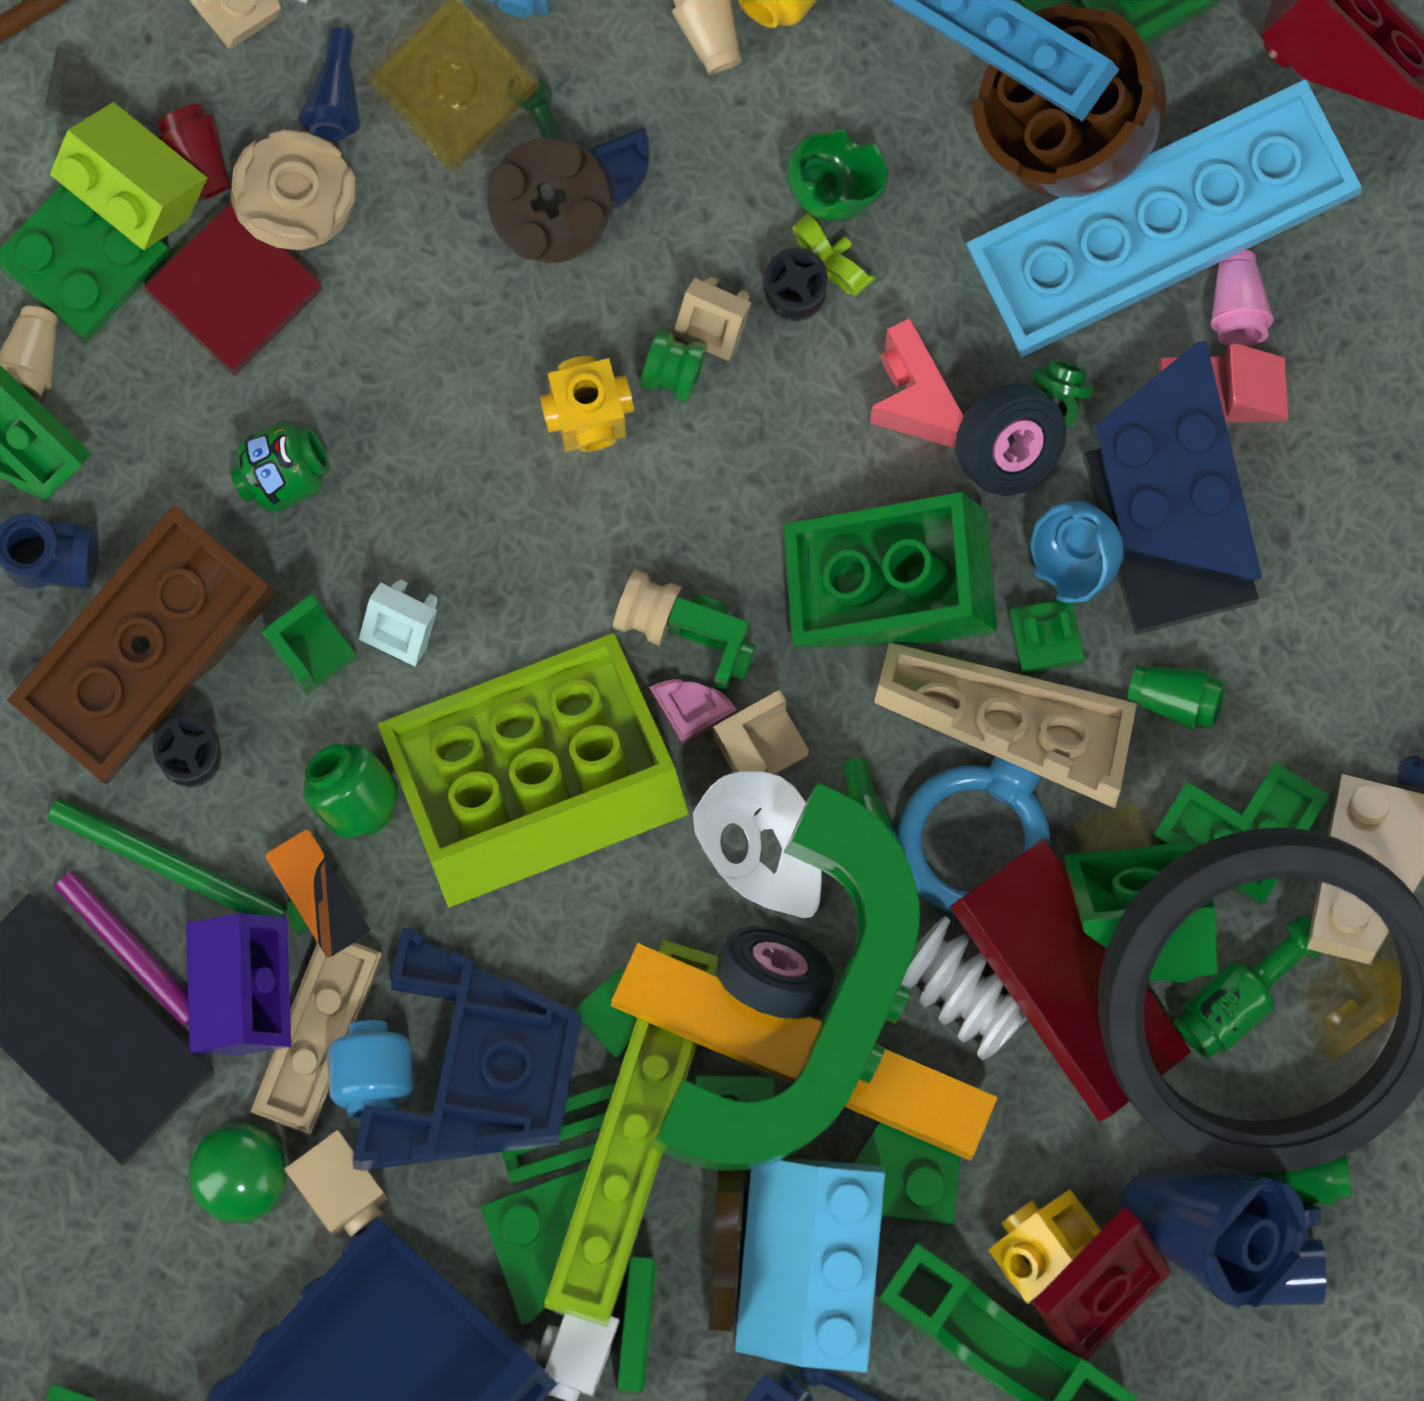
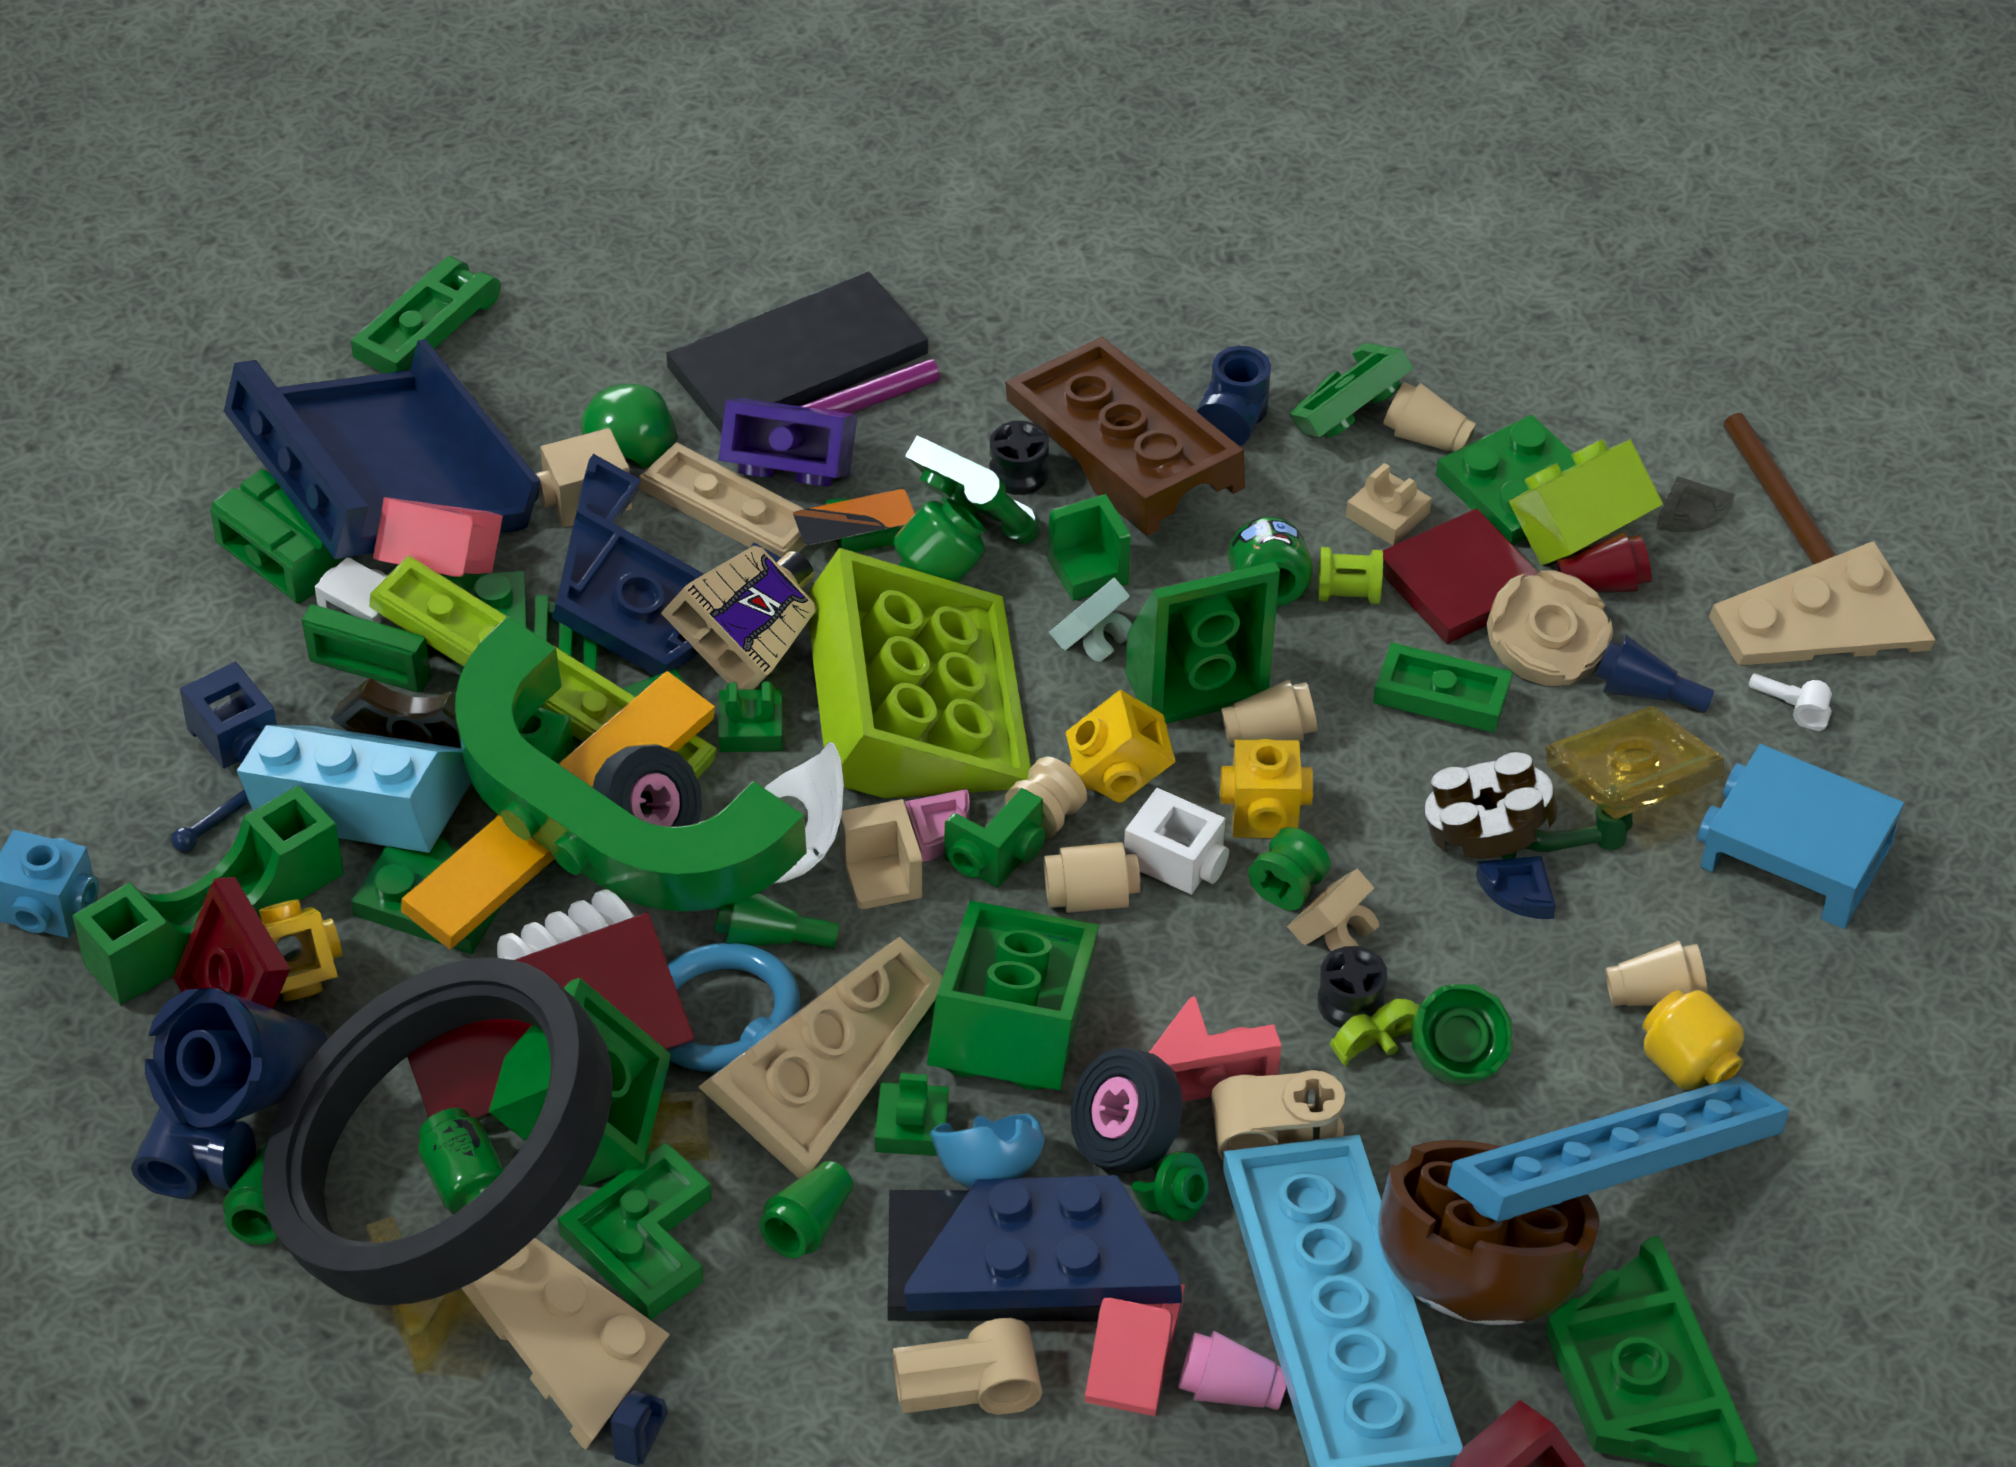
camera: 105 degrees right, 30 degrees down
green bar [48,797,288,917] -> none
dark azure head [327,1020,414,1120] -> none
none -> coral slope [373,497,503,577]
none -> tan torso [661,546,816,689]
none -> green tile [718,682,783,752]
none -> tan piece [893,1318,1043,1415]
none -> green plate [905,435,1041,544]
none -> tan brick [1044,842,1140,913]
none -> yellow brick [1065,689,1176,803]
none -> white brick [1124,788,1229,895]
none -> green slope [1125,562,1280,724]
none -> tan piece [1211,1070,1345,1161]
none -> tan cone [1221,680,1318,745]
none -> lime bush [1318,547,1383,604]
none -> tan tile [1346,463,1432,546]
none -> green plate [1373,642,1513,733]

